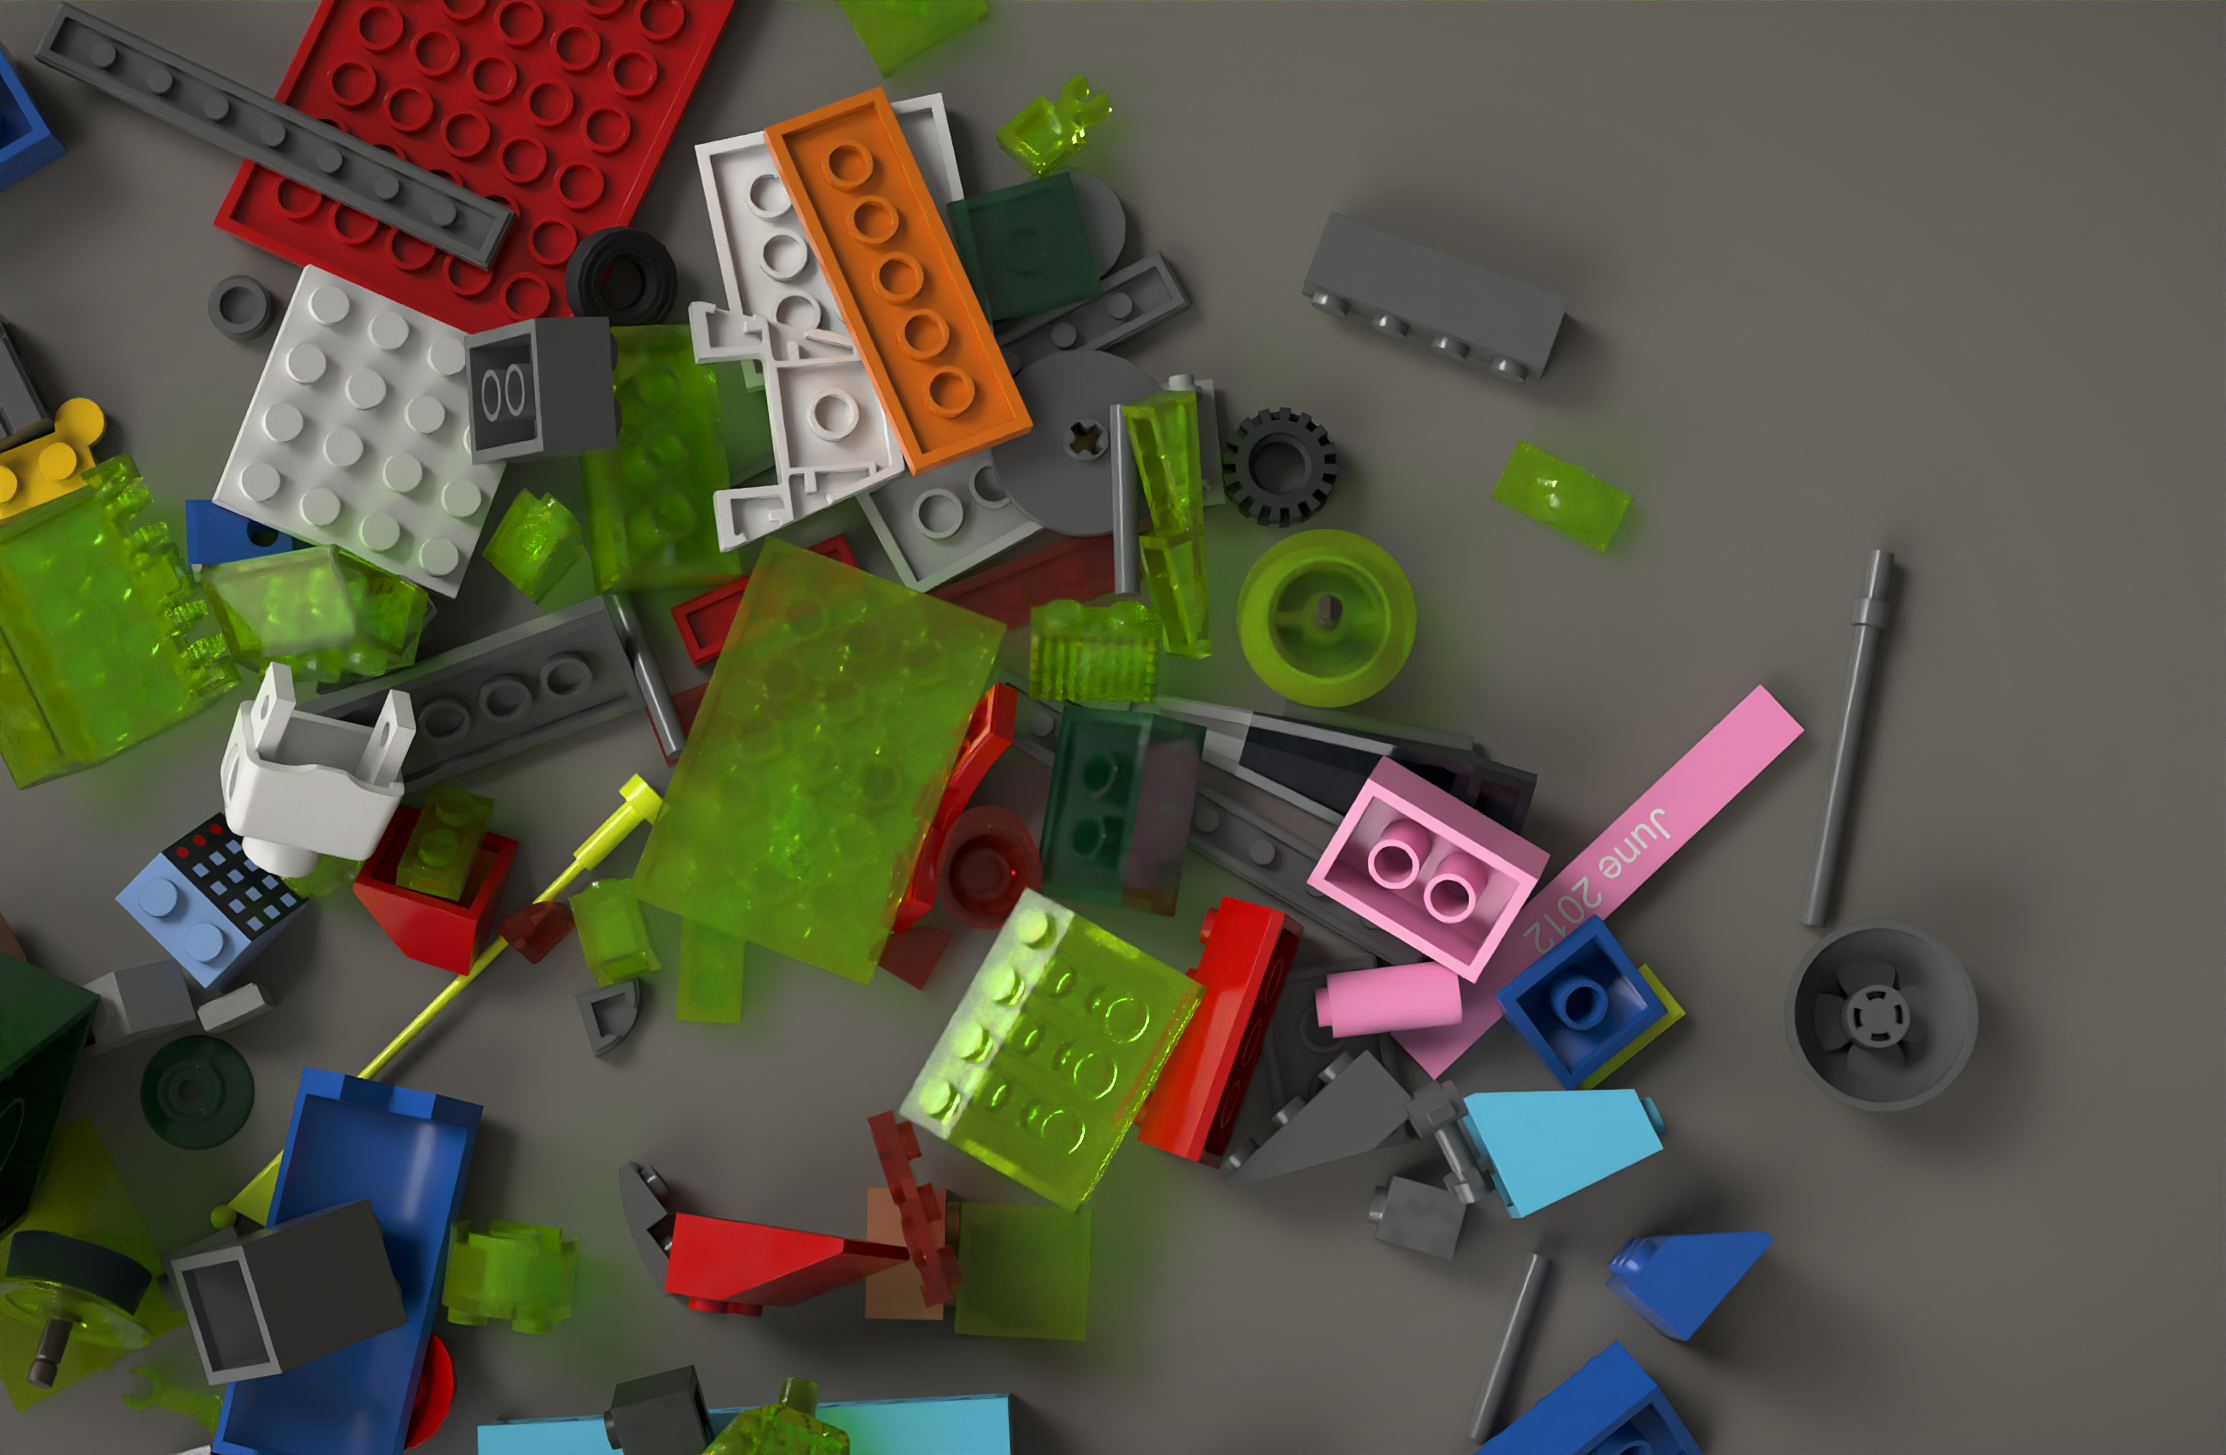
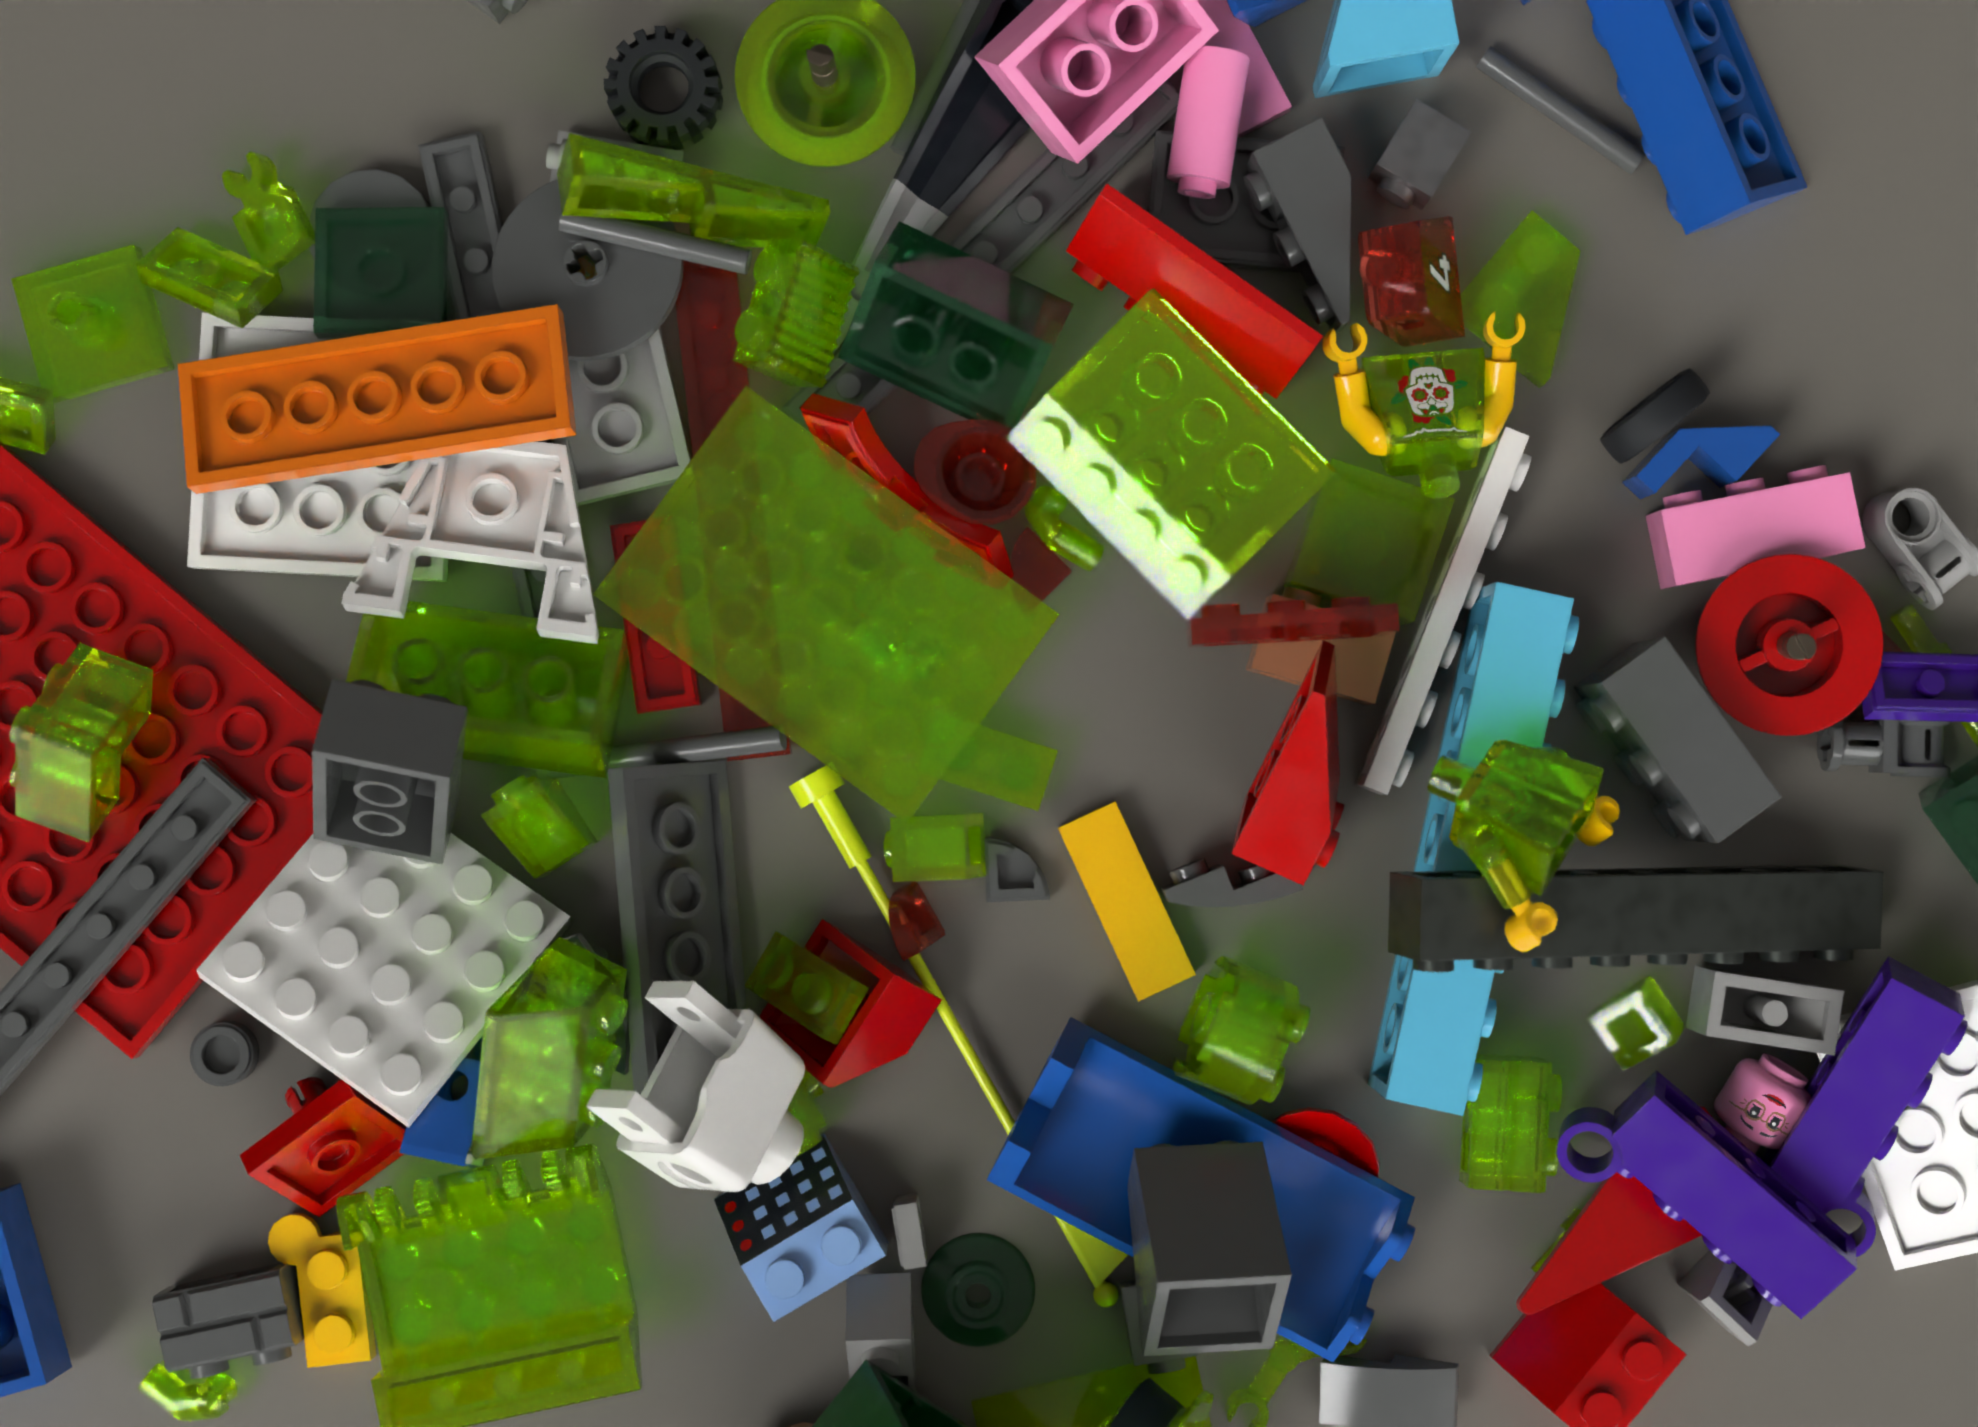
camera: 80 degrees left, 5 degrees up
black tyre [564,226,678,341] -> none
dark grey bar [1404,1080,1496,1204] -> none
none -> clear neon green brick [10,643,153,843]
none -> clear neon green plate [136,227,283,329]
none -> red tile [239,1077,406,1217]
none -> clear neon green arm [1025,485,1104,572]
none -> yellow tile [1057,801,1196,1002]
none -> torso [1322,311,1526,499]
none -> white plate [1355,427,1532,795]
none -> clear red torso [1358,216,1465,347]
none -> clear neon green wing [1446,210,1580,388]

